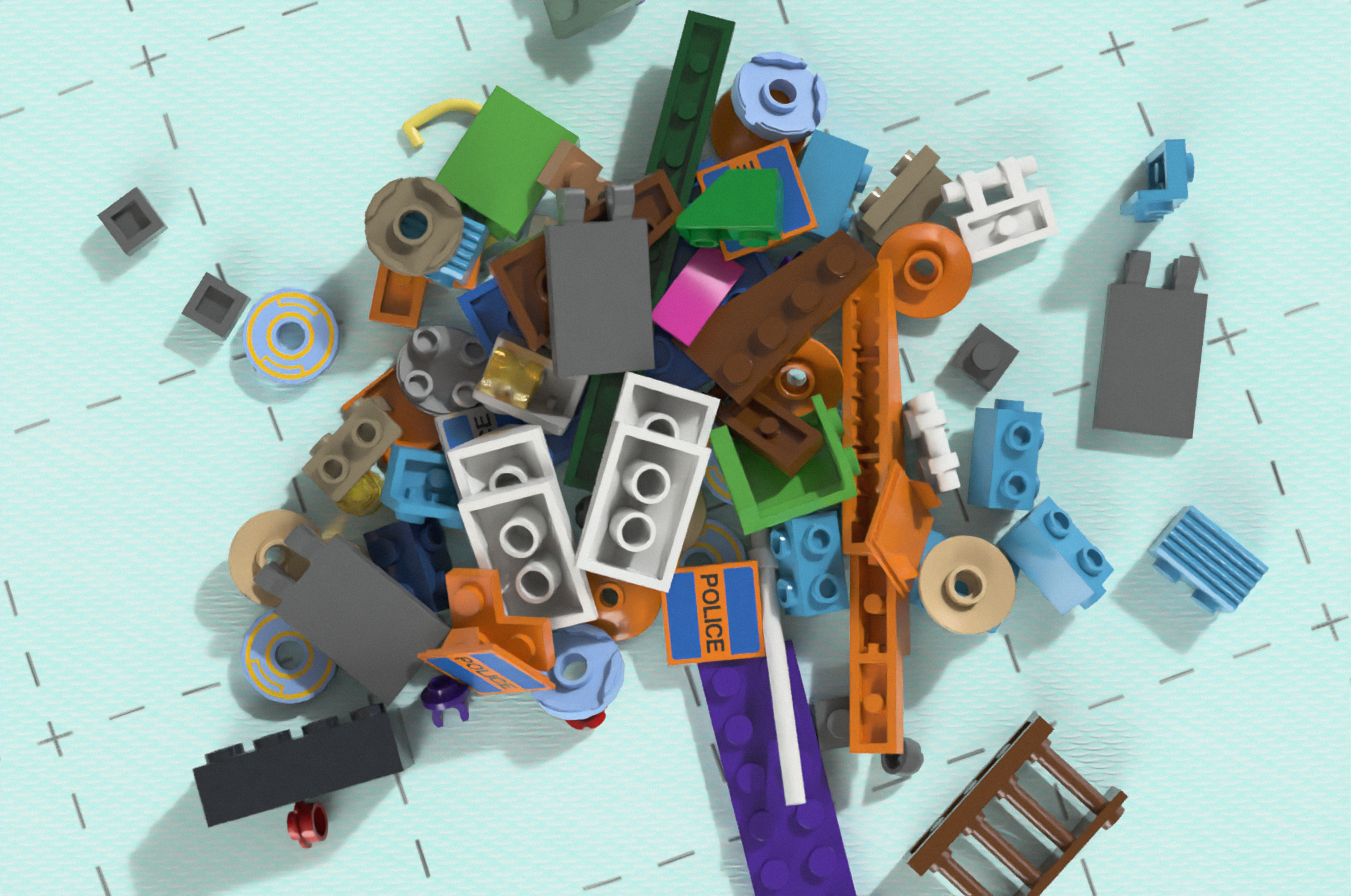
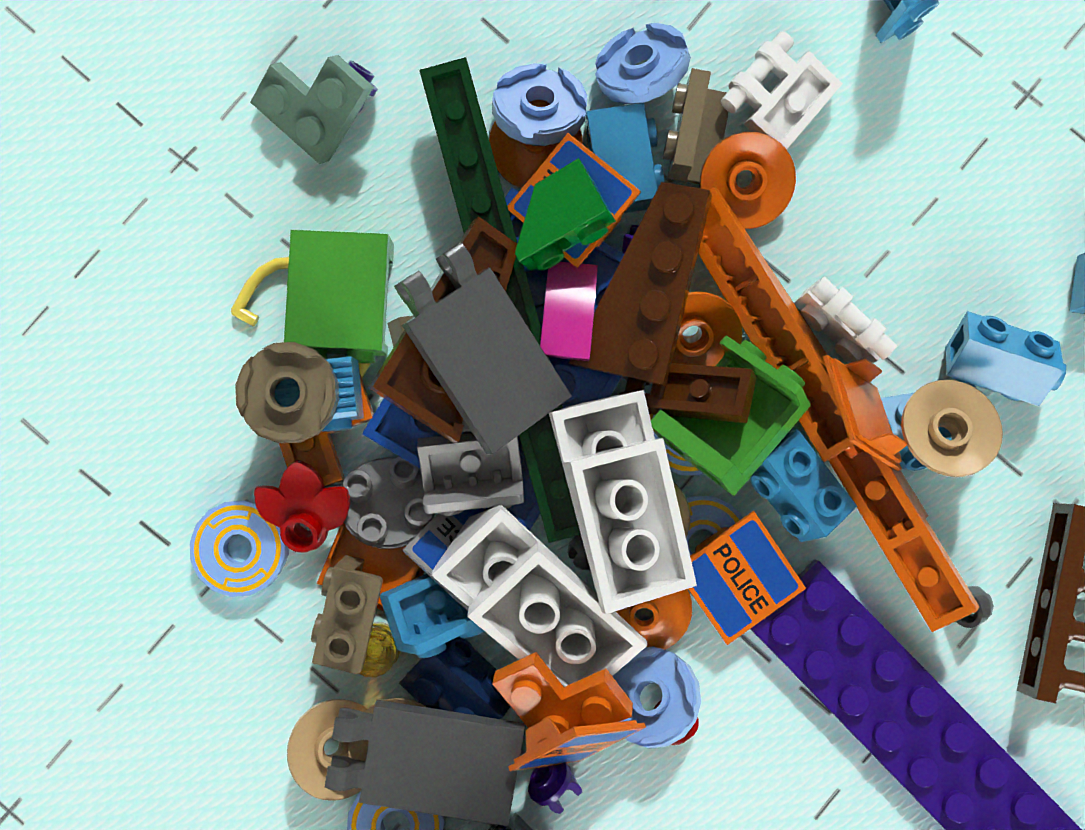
camera: 30 degrees left, 0 degrees up
dark grey plate [97,187,169,257] -> none
dark grey plate [181,272,251,340] -> none
clear yellow wheel [479,346,545,411] -> none
medium nougat plate [536,139,614,208] -> none
white bar [748,527,806,805] -> none
dark grey plate [813,696,850,751] -> none
dark grey plate [950,323,1020,392] -> none
dark azure brick [967,399,1044,511] -> none
dark grey tile [1092,250,1208,440] -> none
none -> red plate [254,460,351,553]
none -> light blue tile [595,23,691,104]

